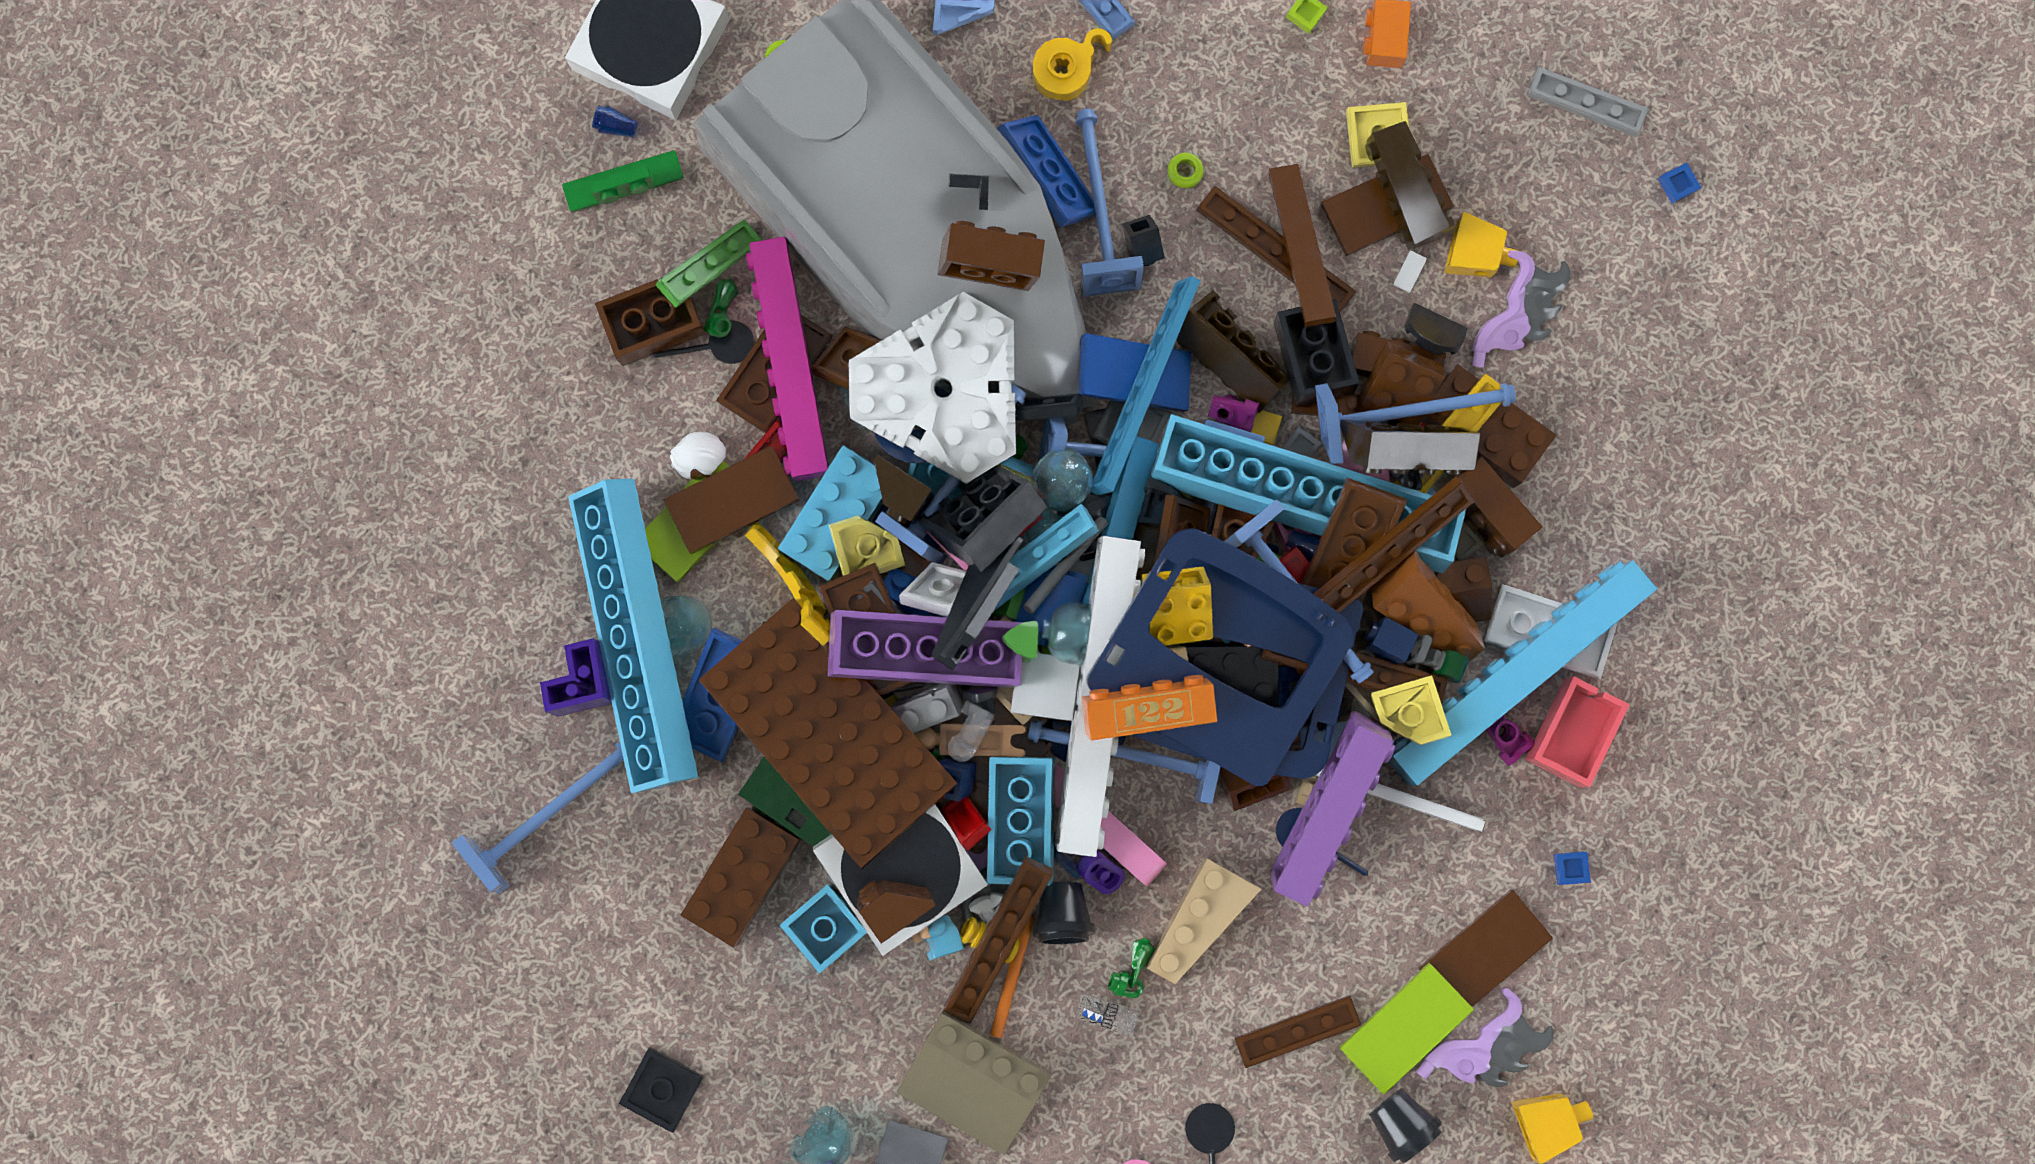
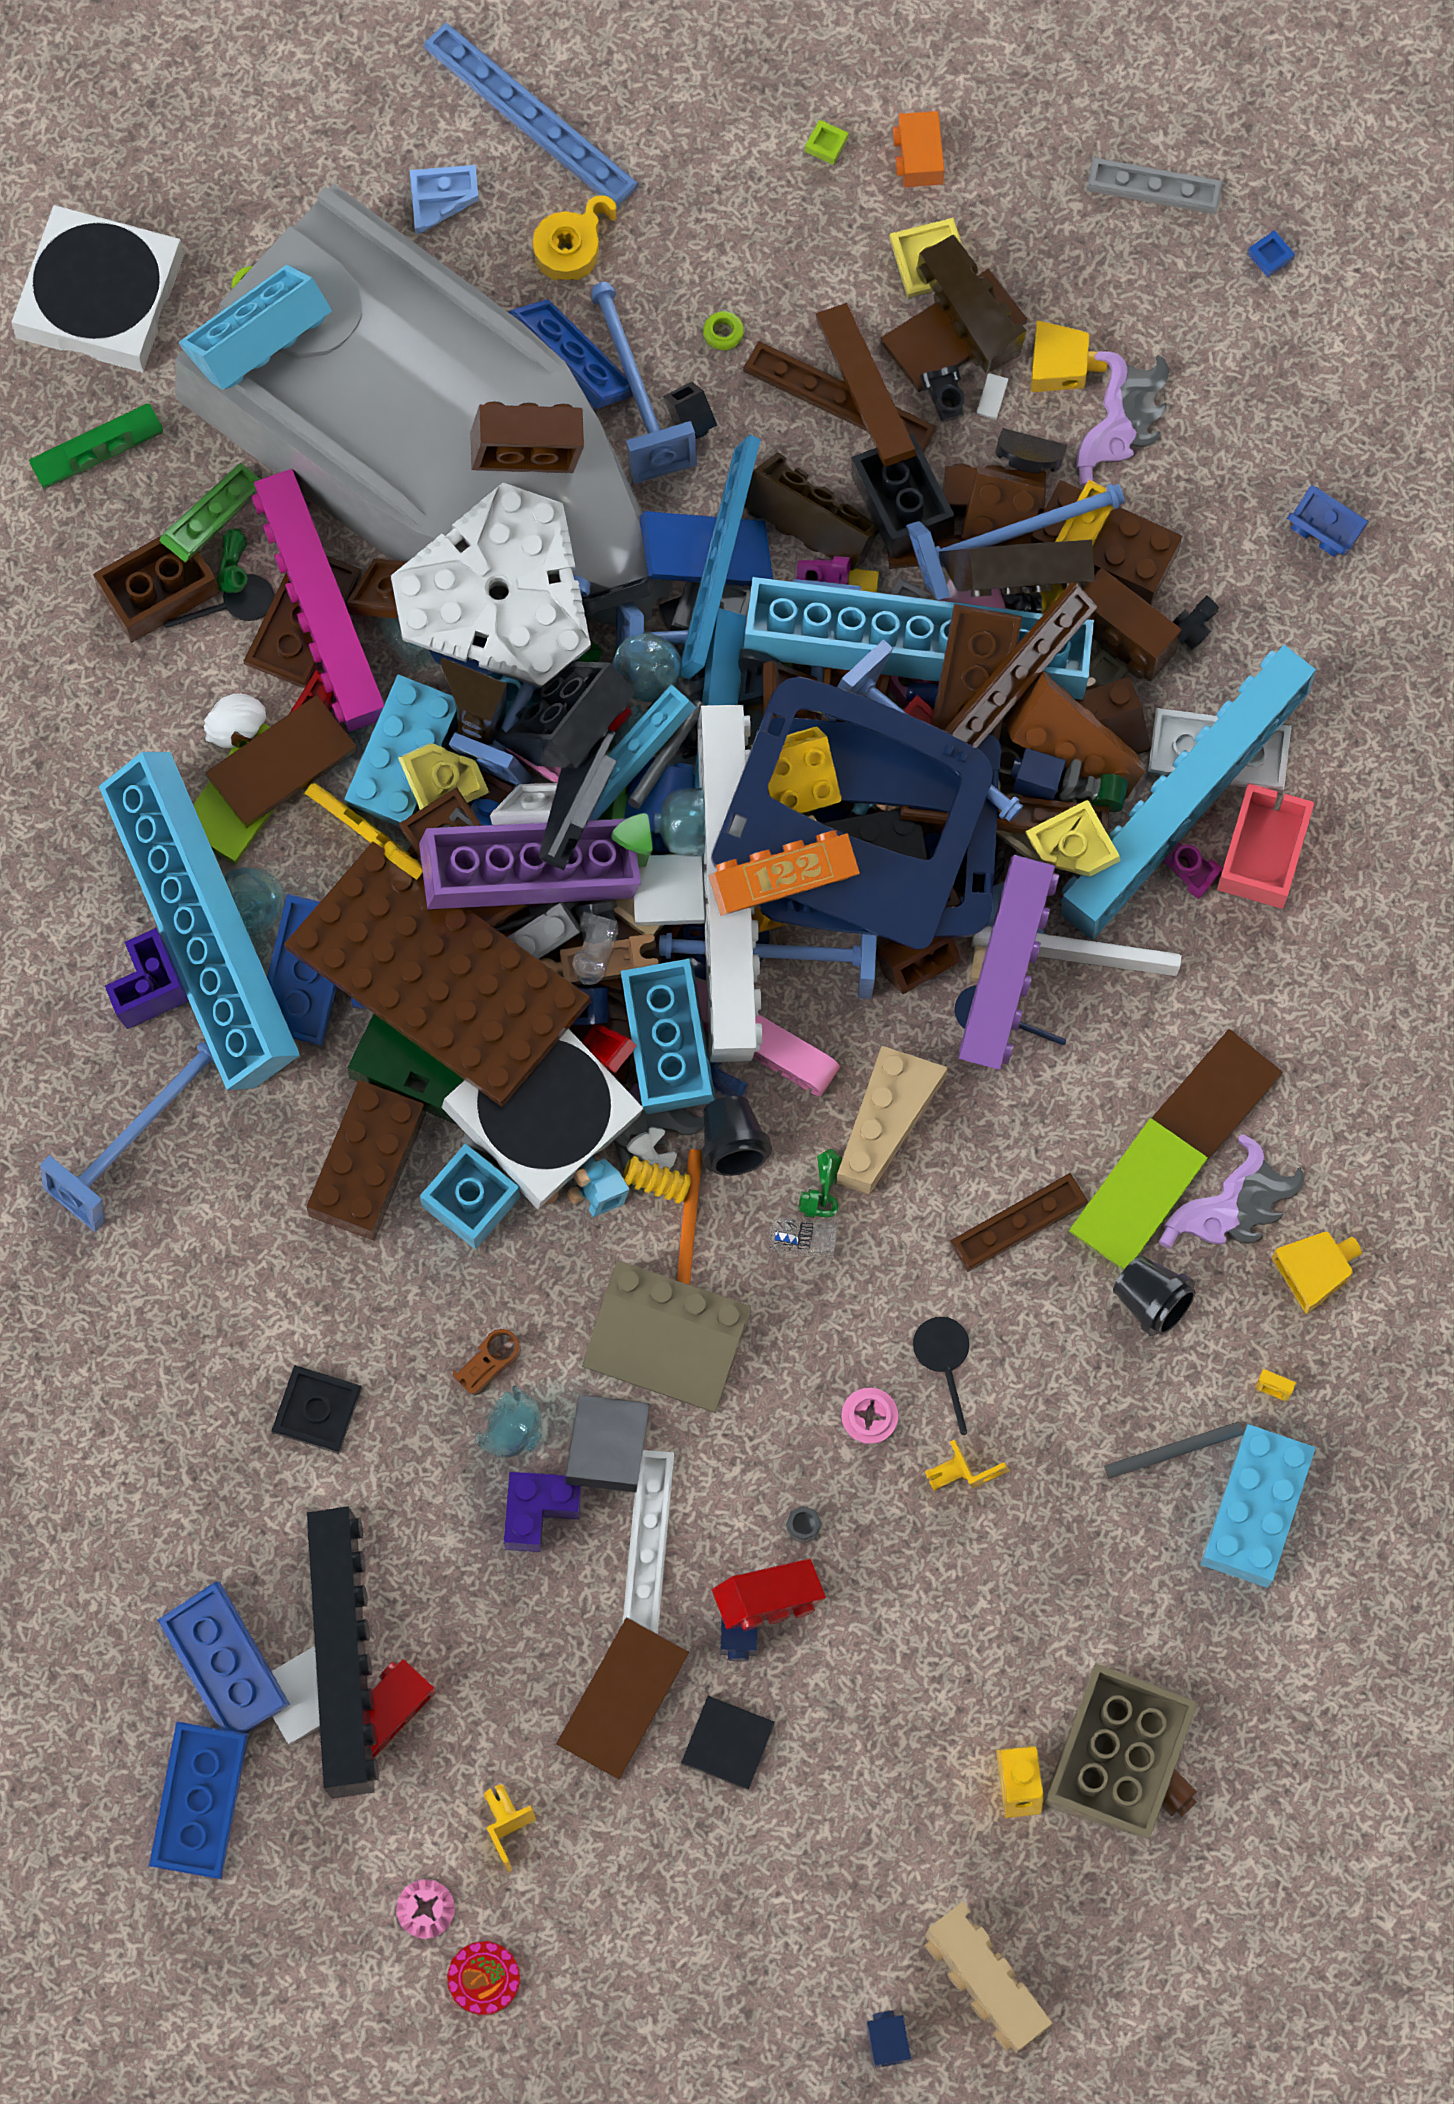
camera: 10 degrees left, 10 degrees down
clear blue cone [592,104,638,138] -> none
reddish brown slope [857,880,936,944] -> none
reddish brown tile [943,856,1053,1023] -> none
black tile [948,173,990,210] -> none
dark purple plate [1078,851,1125,894] -> none
blue plate [1553,851,1591,885] -> none
none -> medium azure slope [178,265,332,390]
none -> dark orange piece [453,1329,521,1396]
none -> black plate [919,365,964,422]
none -> black plate [1173,595,1219,650]
none -> blue bracket [1287,484,1369,557]

